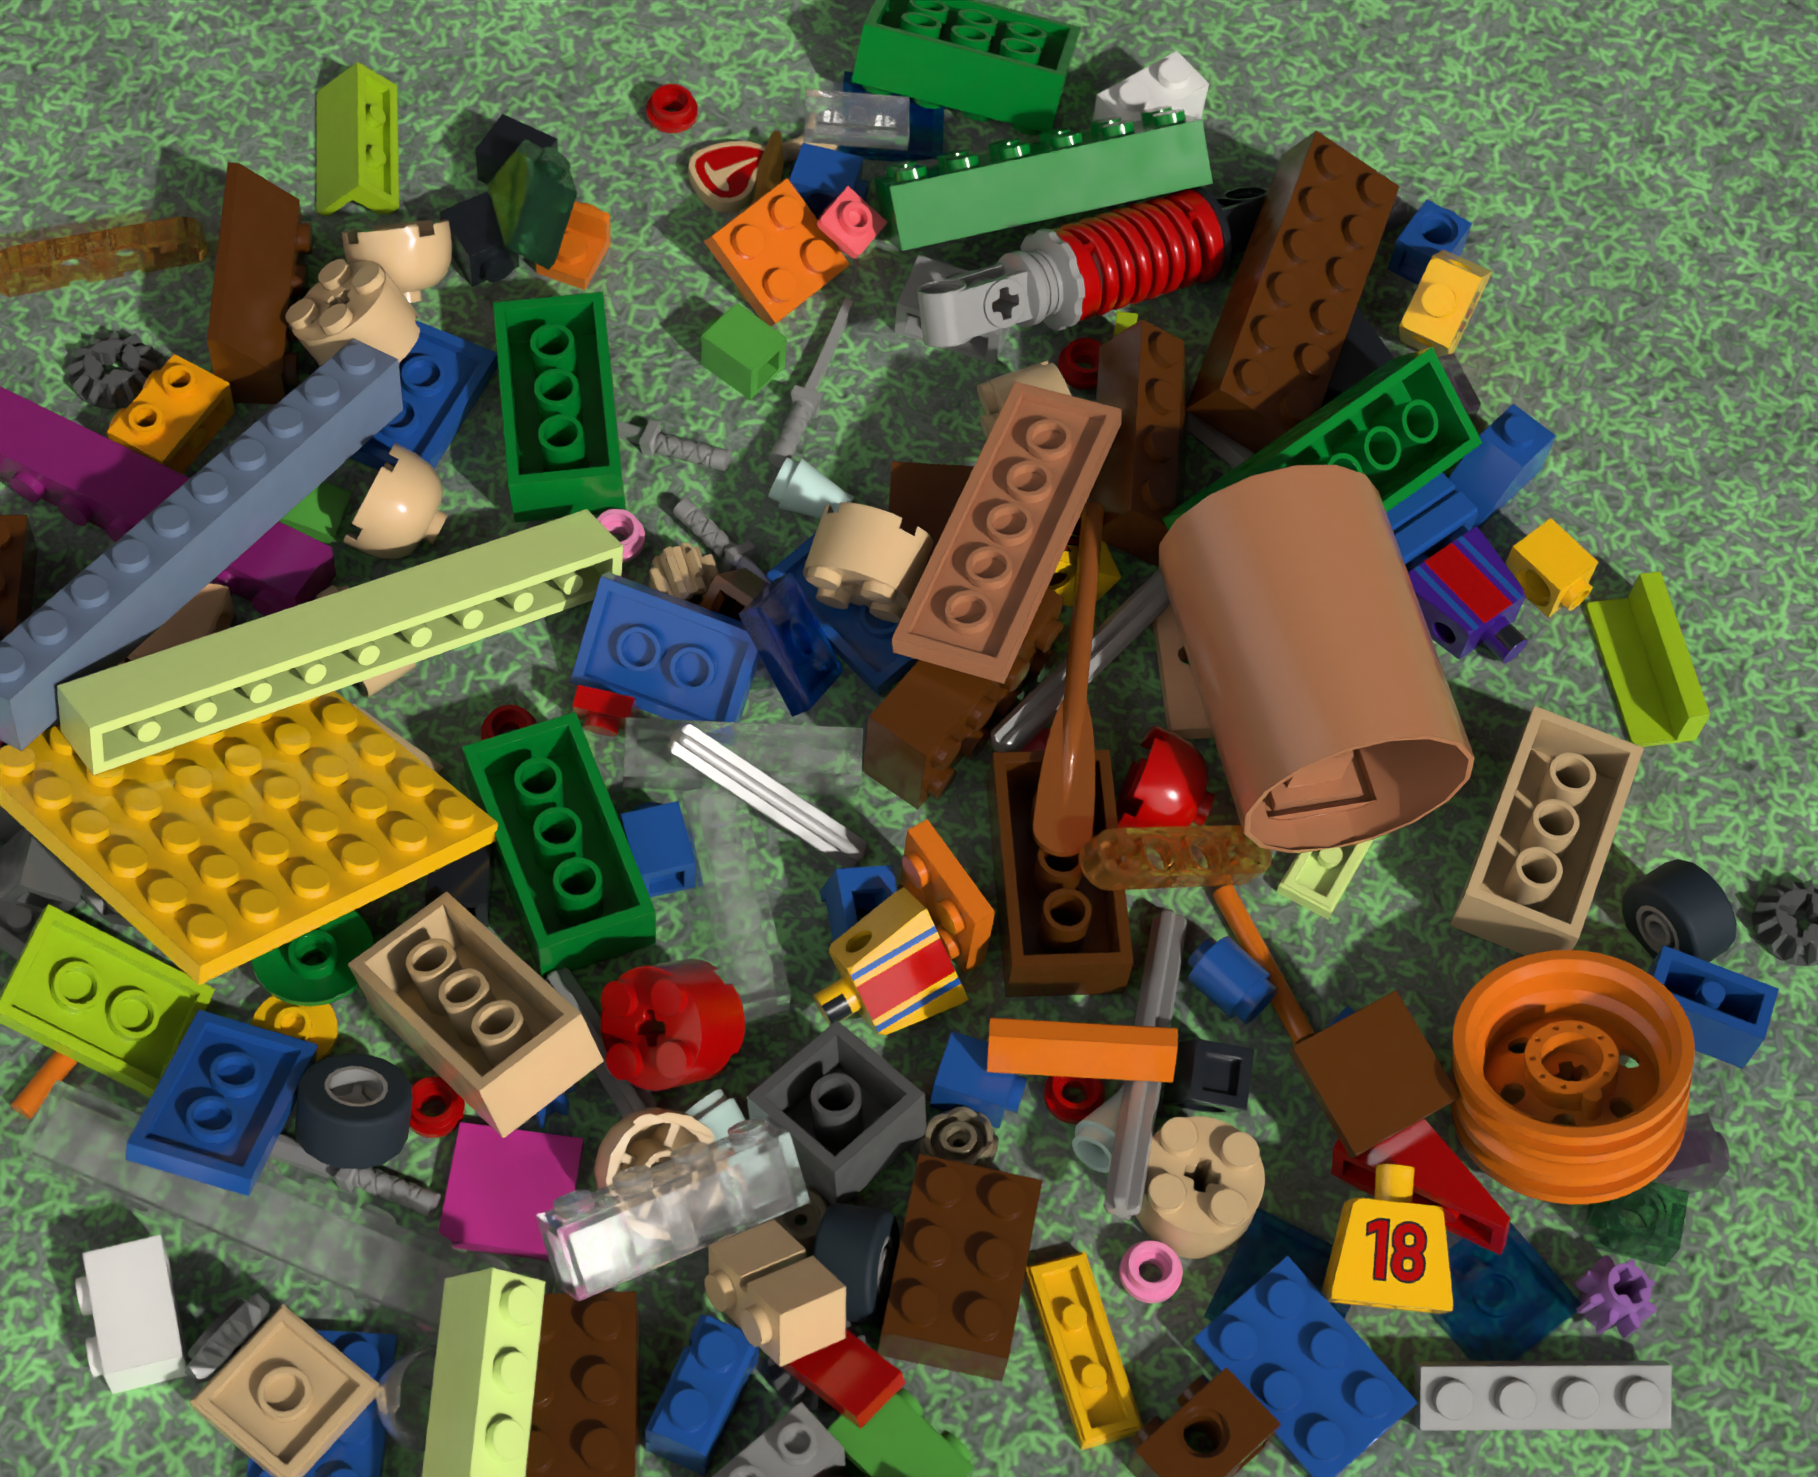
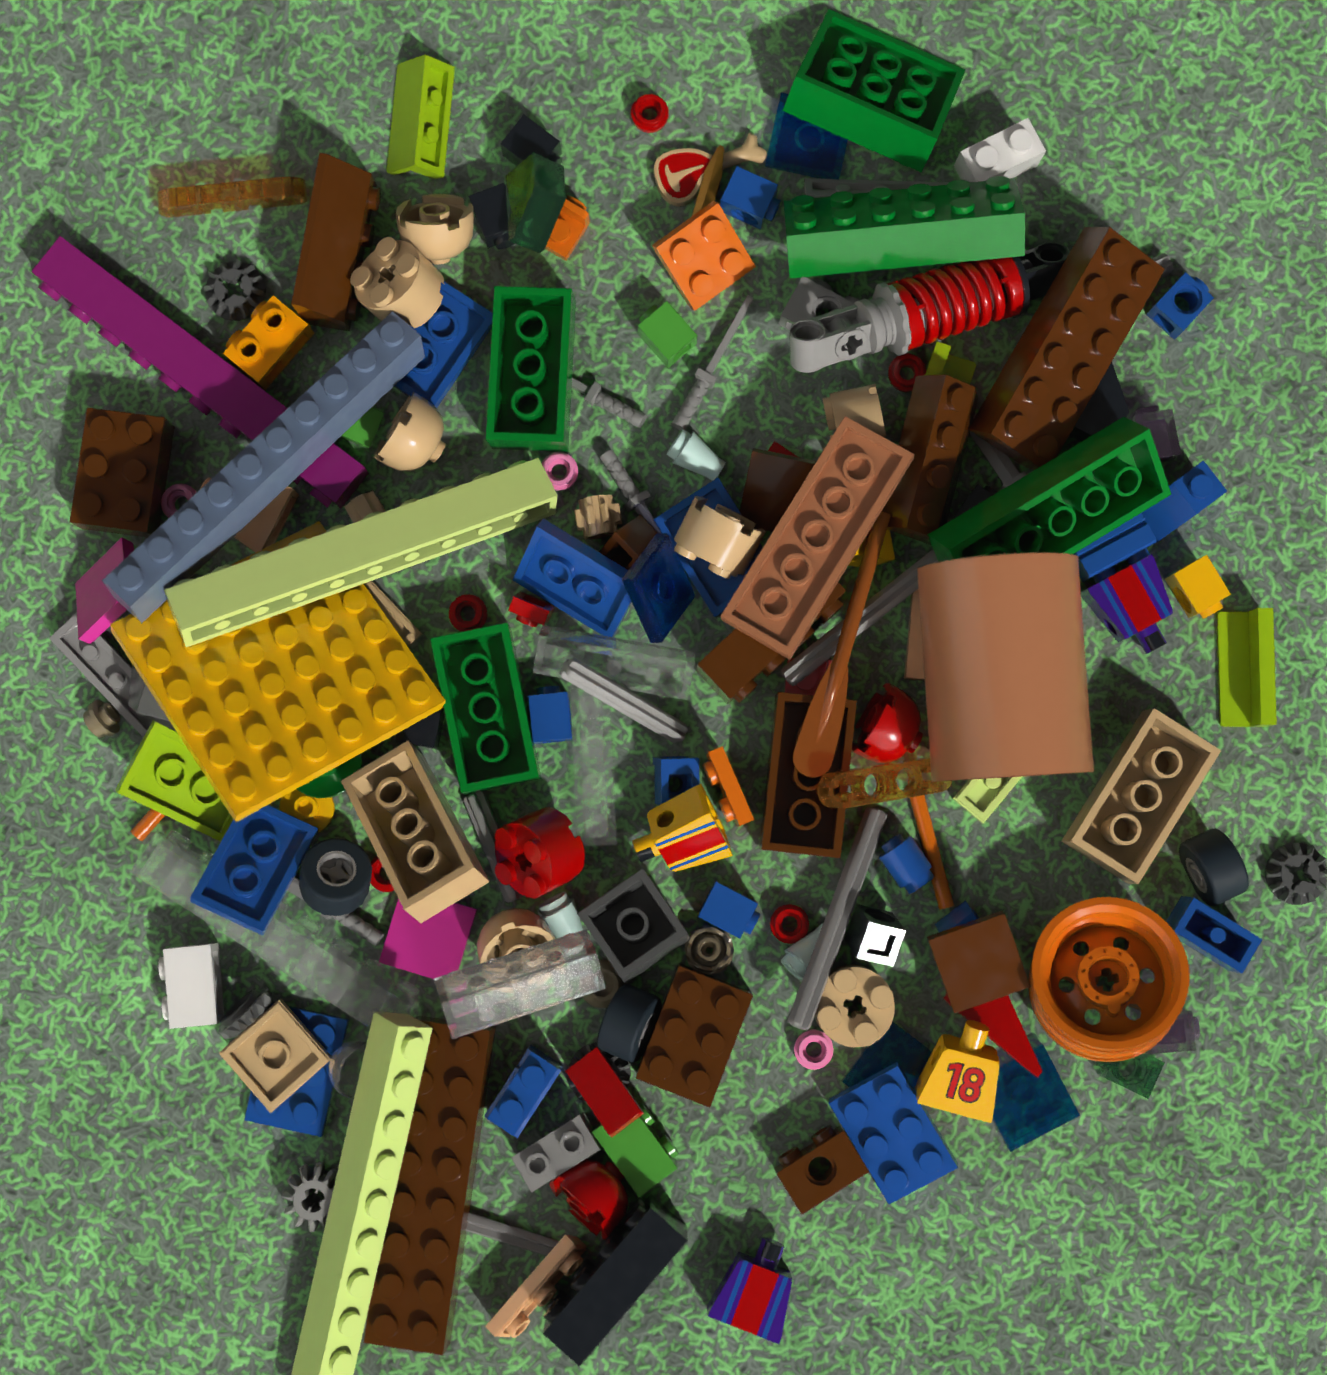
camera: 15 degrees right, 25 degrees up
tan piece [705,1219,846,1367] -> none
clear plate [803,89,909,150] -> none
coral bracket [817,186,887,259] -> none
orange tile [987,1018,1178,1083] -> none
yellow tile [1025,1251,1143,1450] -> none
yellow torso [1399,249,1492,363] -> none
light grey plate [1414,1360,1672,1431] -> none
medium lavender gear [1574,1255,1657,1338] -> none

